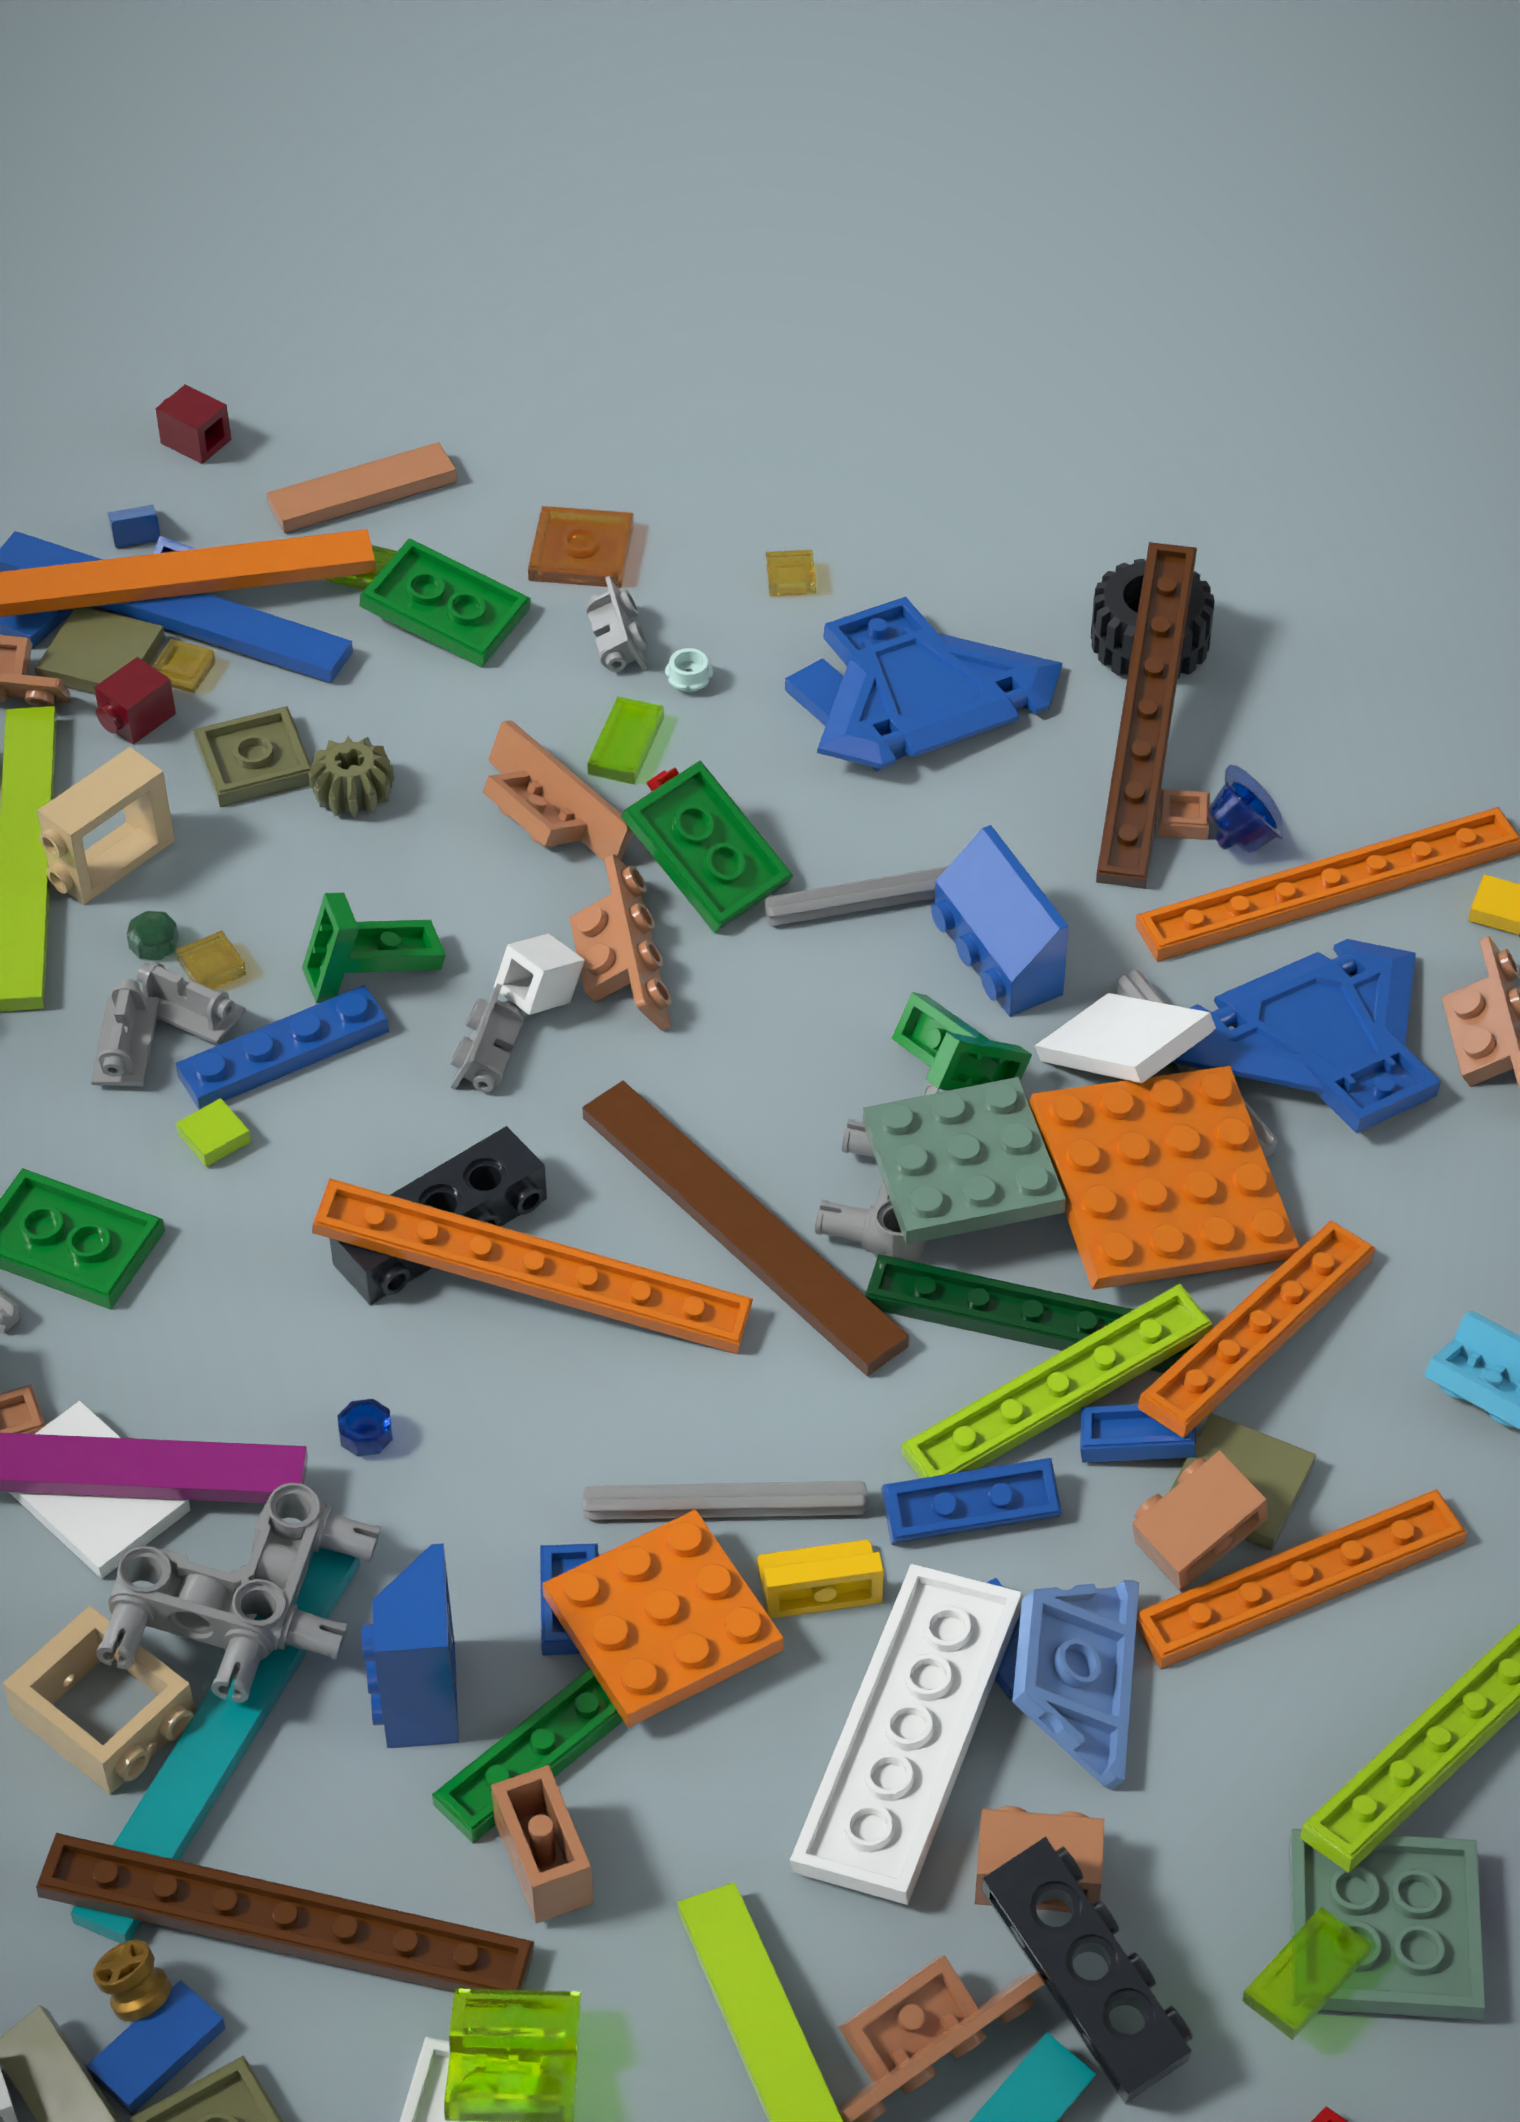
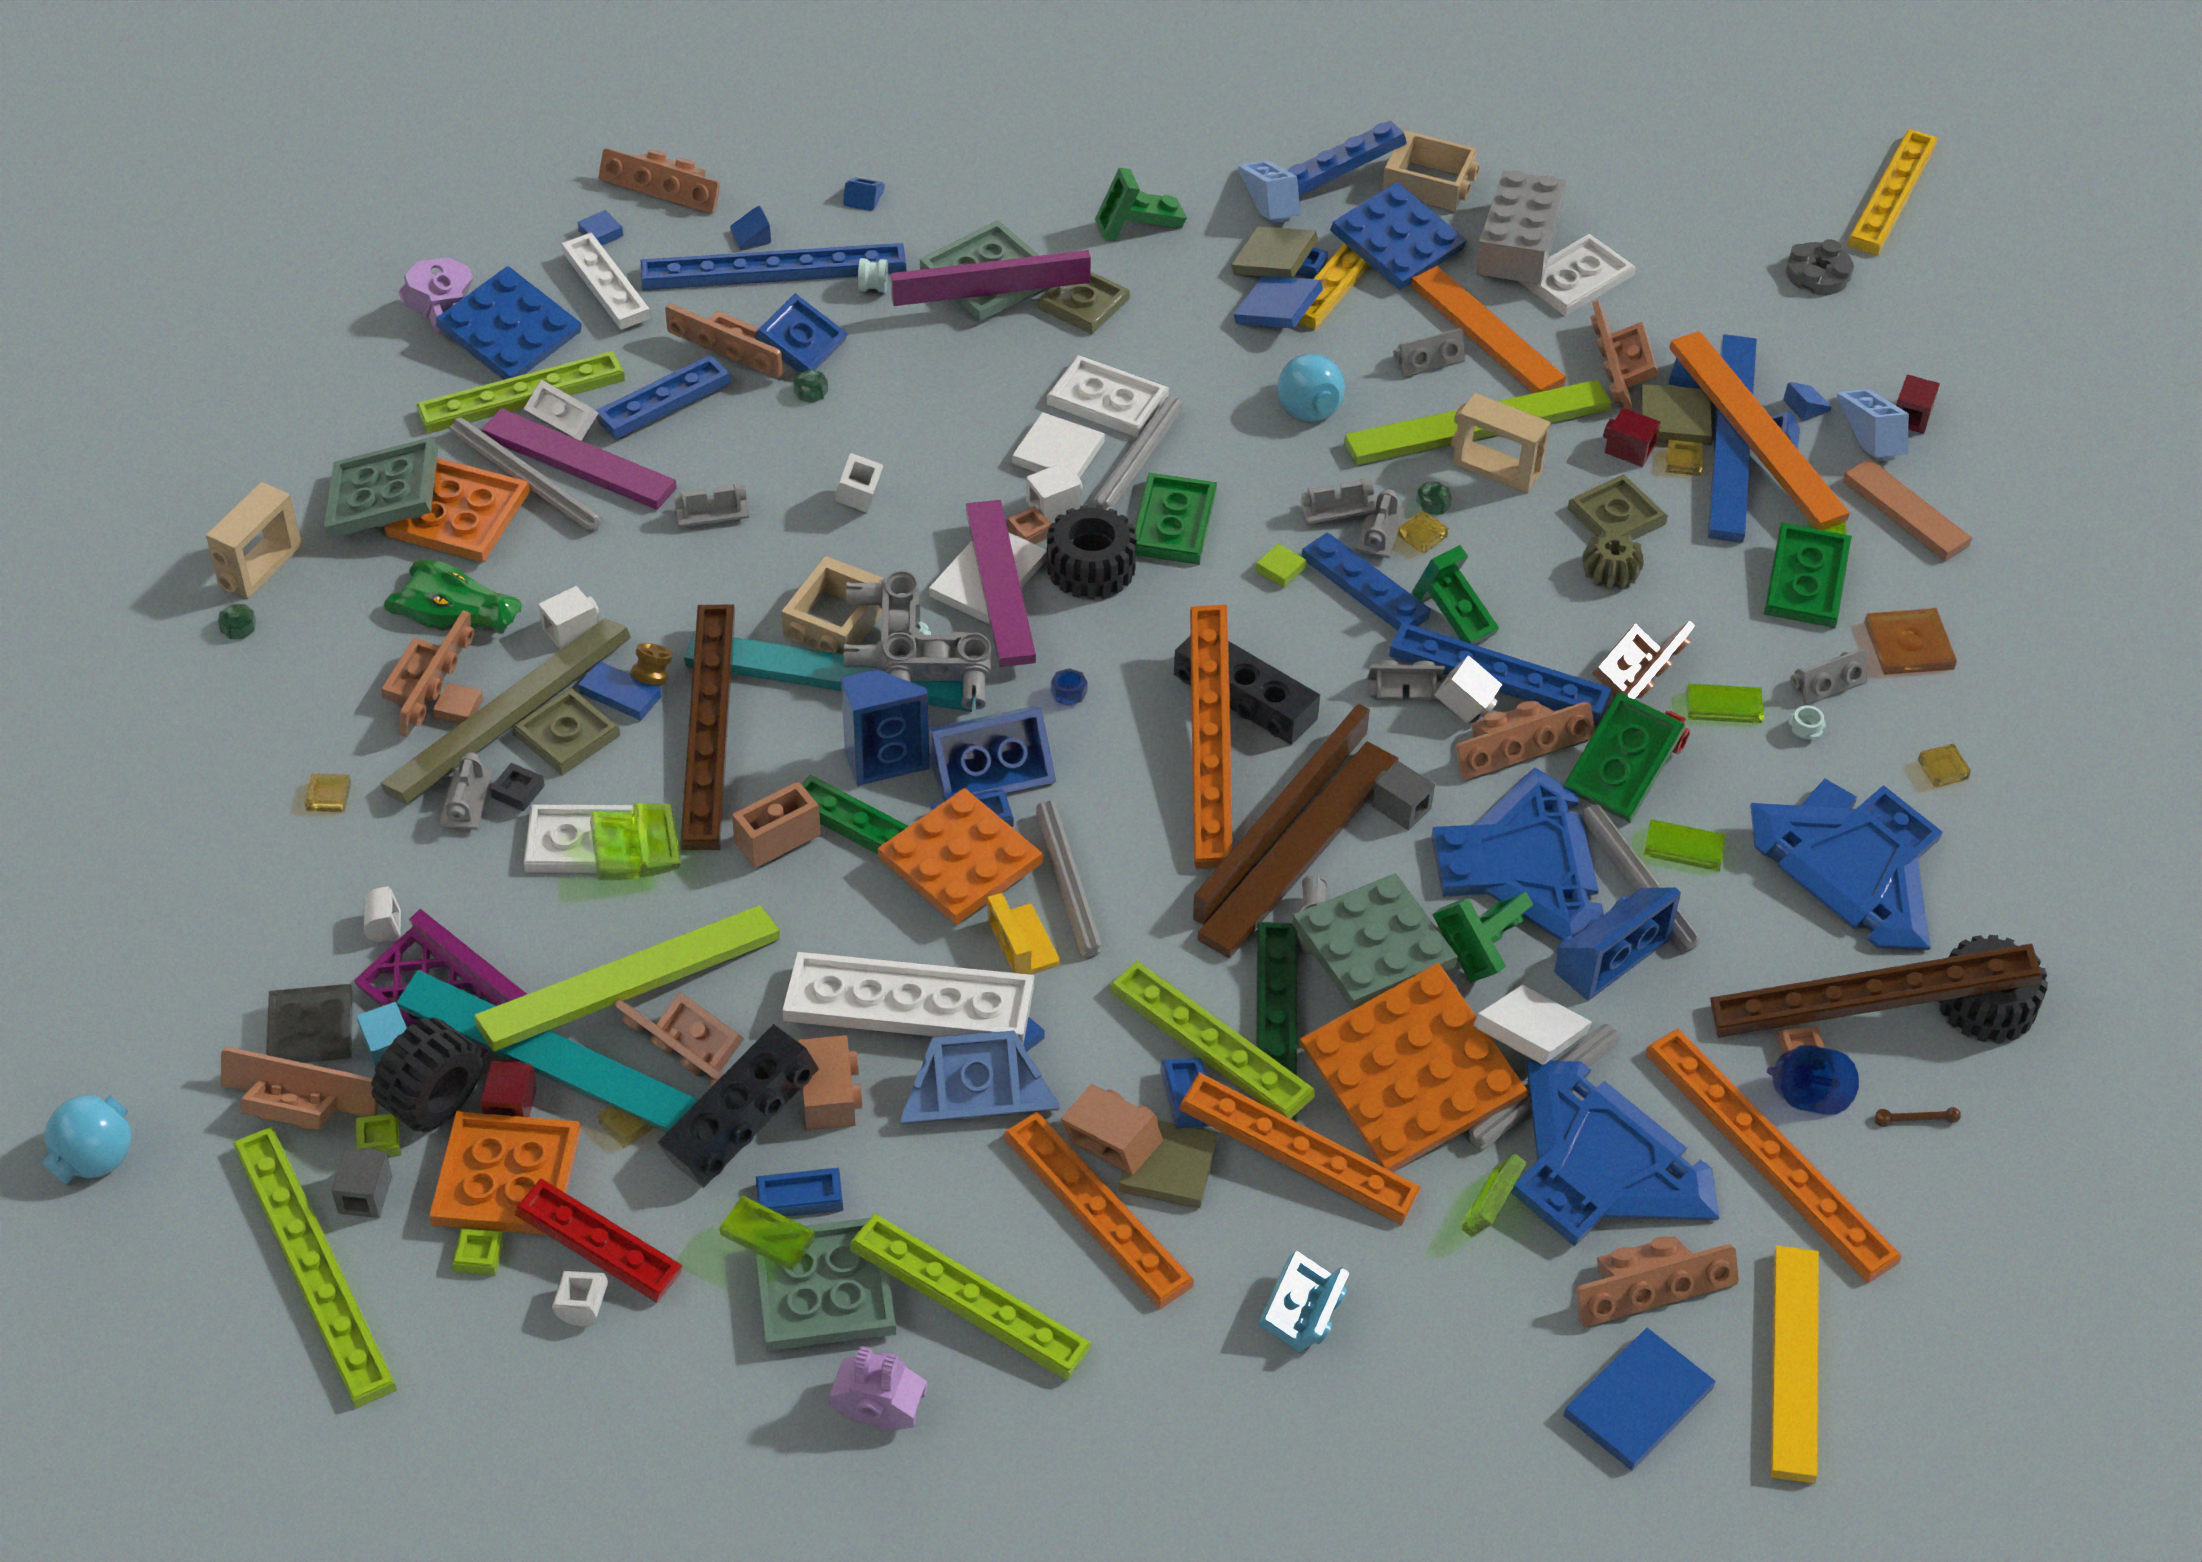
camera: 75 degrees right, 0 degrees up
blue tile [881,1458,1062,1544] -> none
none -> blue tile [755,1167,843,1220]
none -> blue slope [929,706,1056,802]
none -> black tyre [1047,505,1137,599]
none -> reddish brown tile [1193,704,1370,925]
none -> dark grey brick [1372,761,1435,831]
none -> blue plate [1389,622,1611,723]
none -> blue plate [1431,767,1604,941]
none -> clear neon green tile [1461,1154,1527,1237]
none -> clear neon green tile [1643,819,1726,871]
none -> light blue slope [1837,389,1909,461]
none -> reddish brown hinge [1875,1107,1961,1127]

